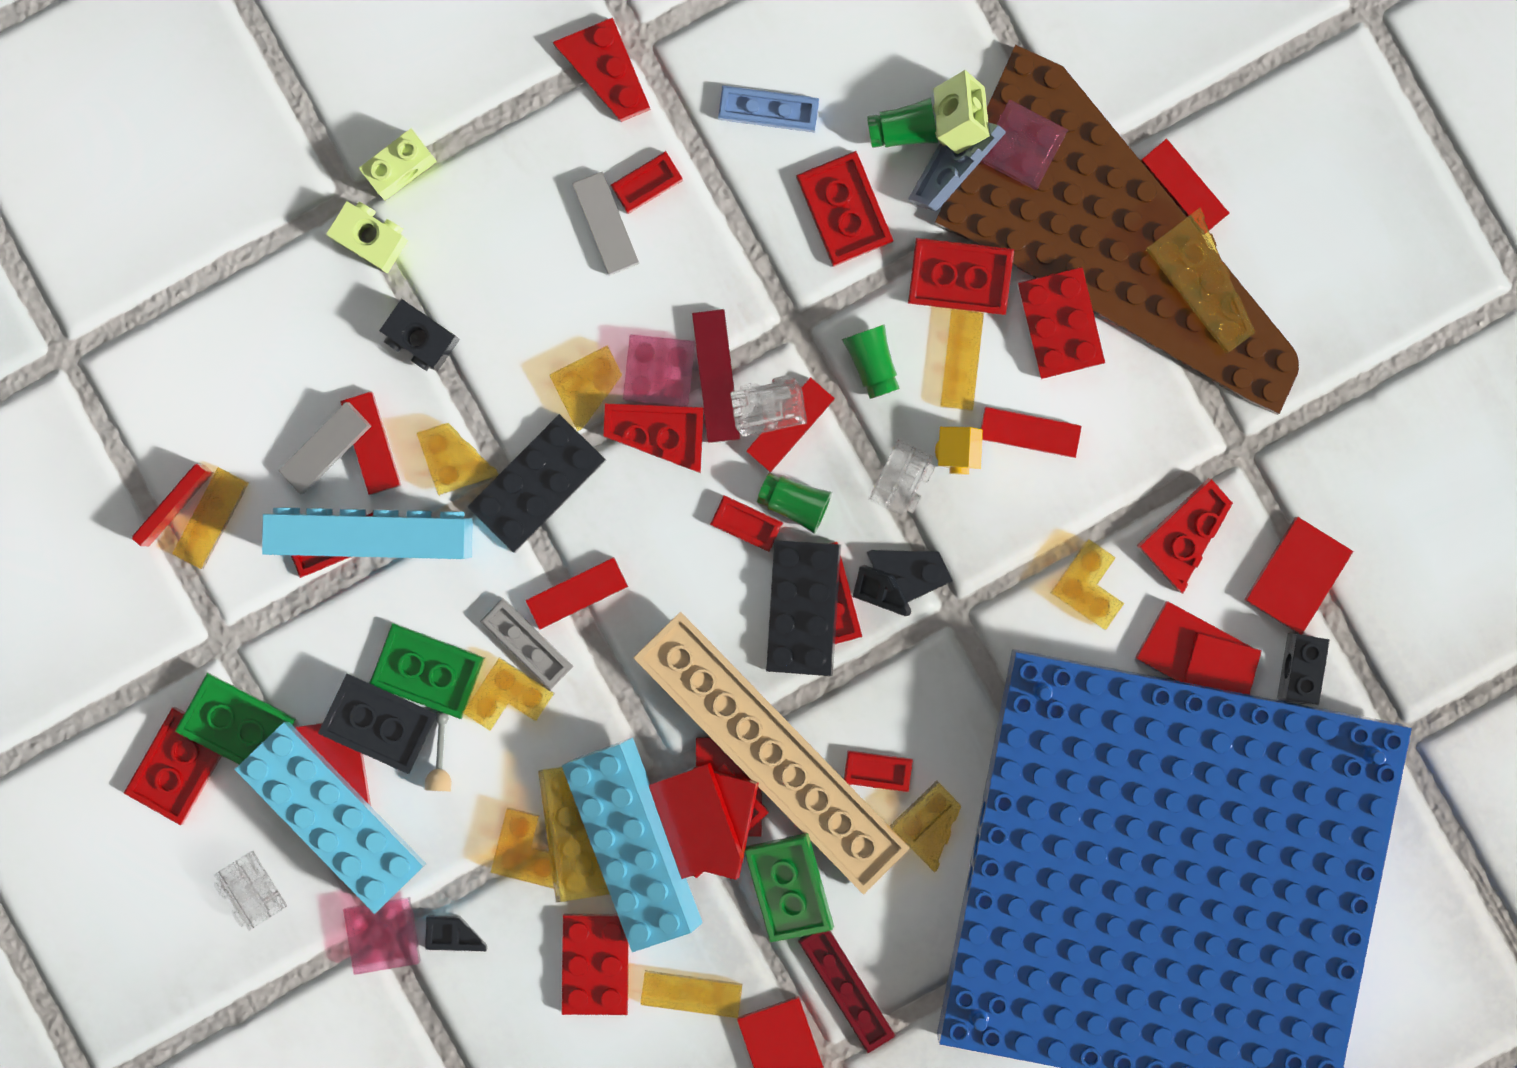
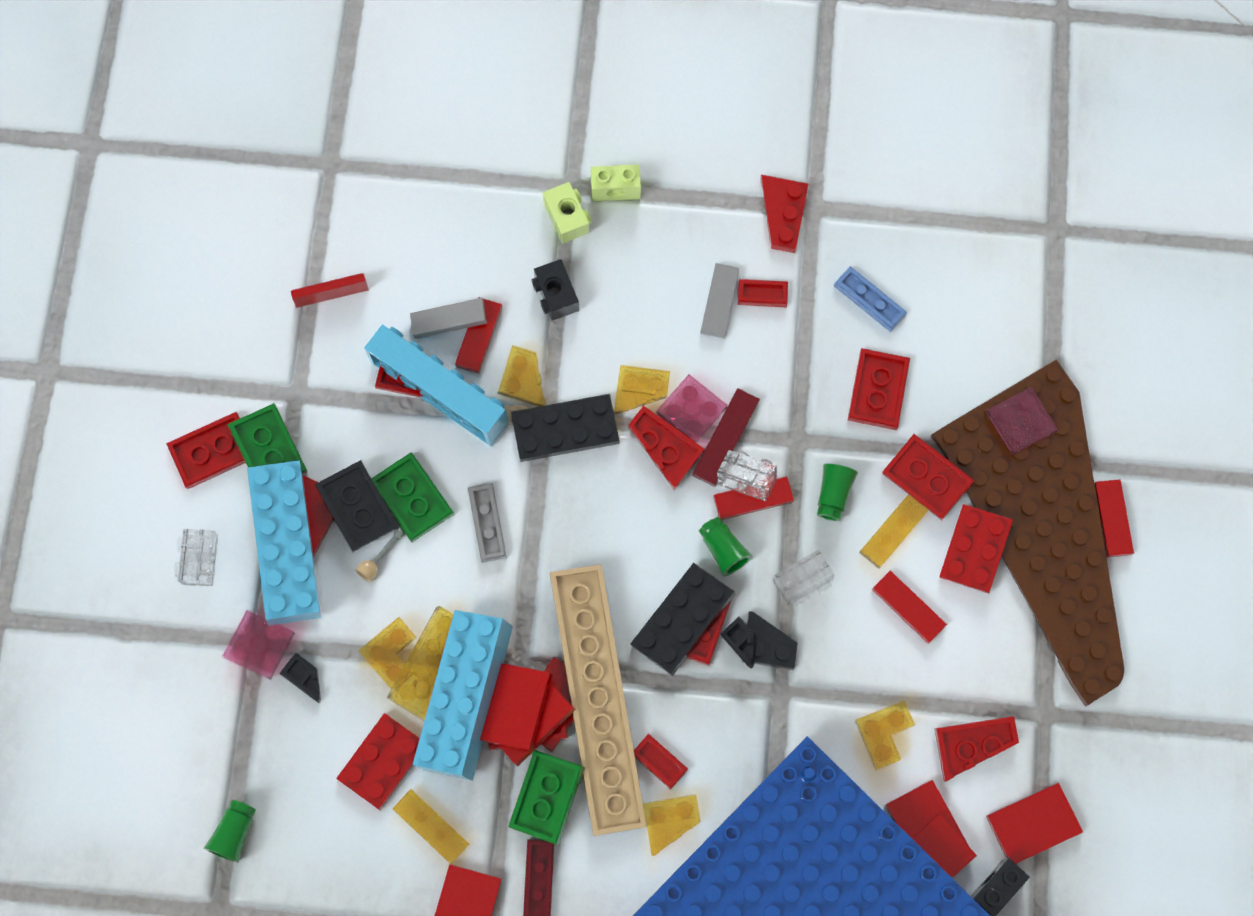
camera: 30 degrees right, 15 degrees down
clear yellow tile [172,467,249,569] -> none
clear yellow plate [463,657,555,731] -> none
red tile [525,557,629,630] -> none
red tile [710,495,783,552] -> none
green plant [867,97,938,148] -> none
sand blue wing [908,123,1006,211] -> none
yellowish green brick [933,70,989,154] -> none
yellow brick [935,426,983,475] -> none
clear yellow wing [1146,208,1255,354] -> none

